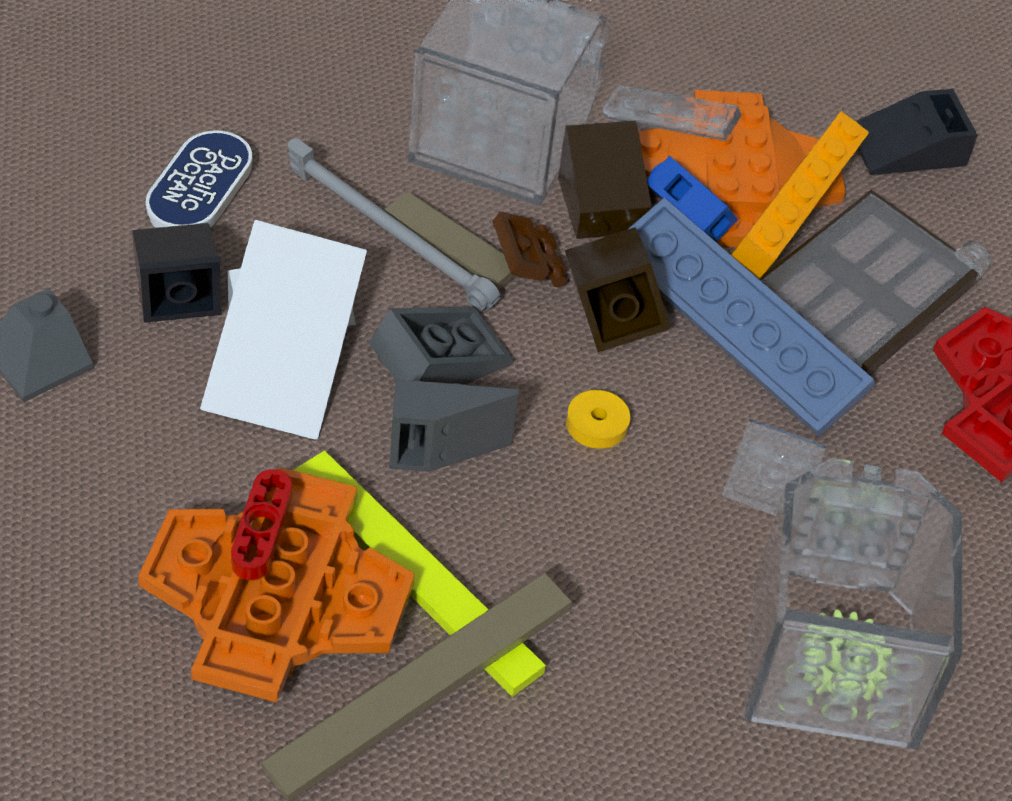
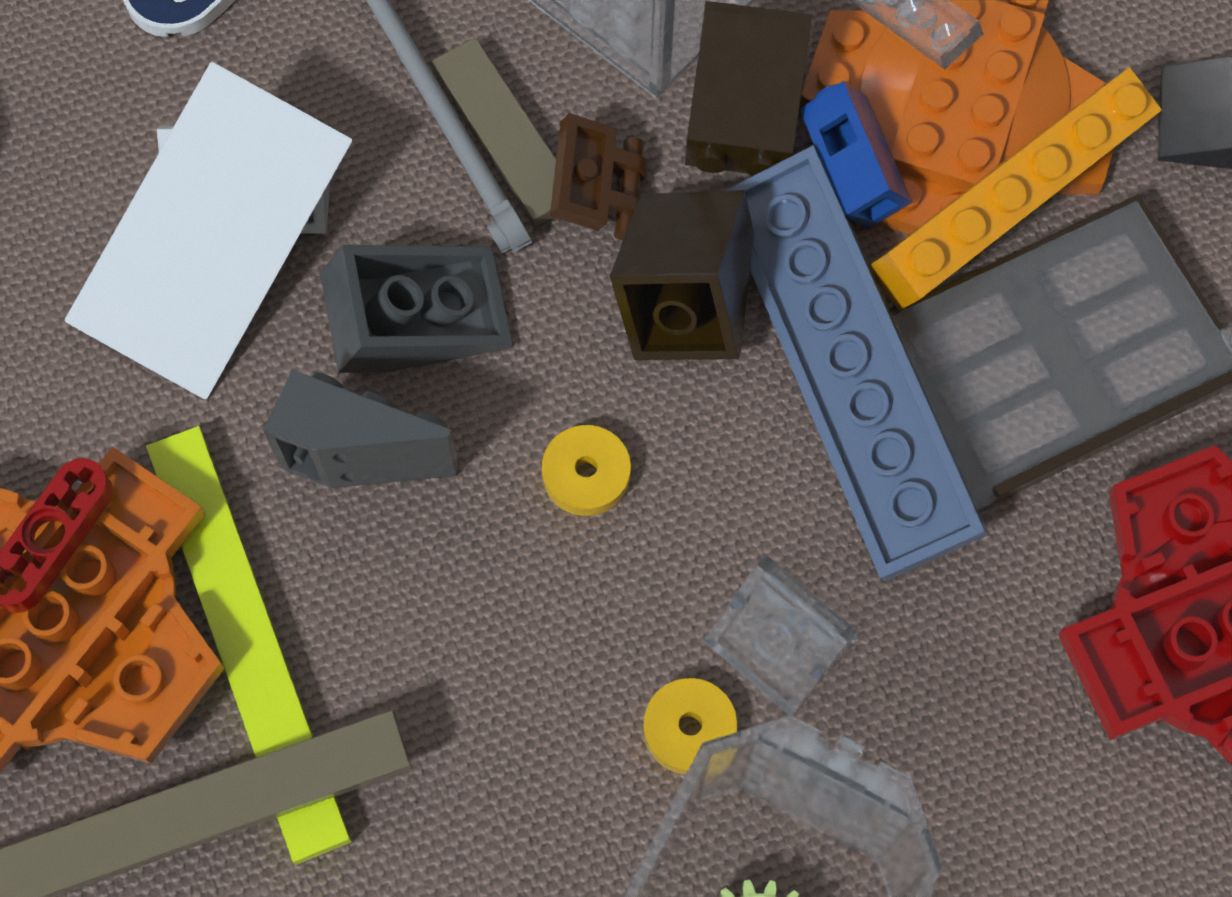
camera: 25 degrees right, 20 degrees up
black slope [132,223,221,323] -> none
none -> yellow piece [643,678,737,775]

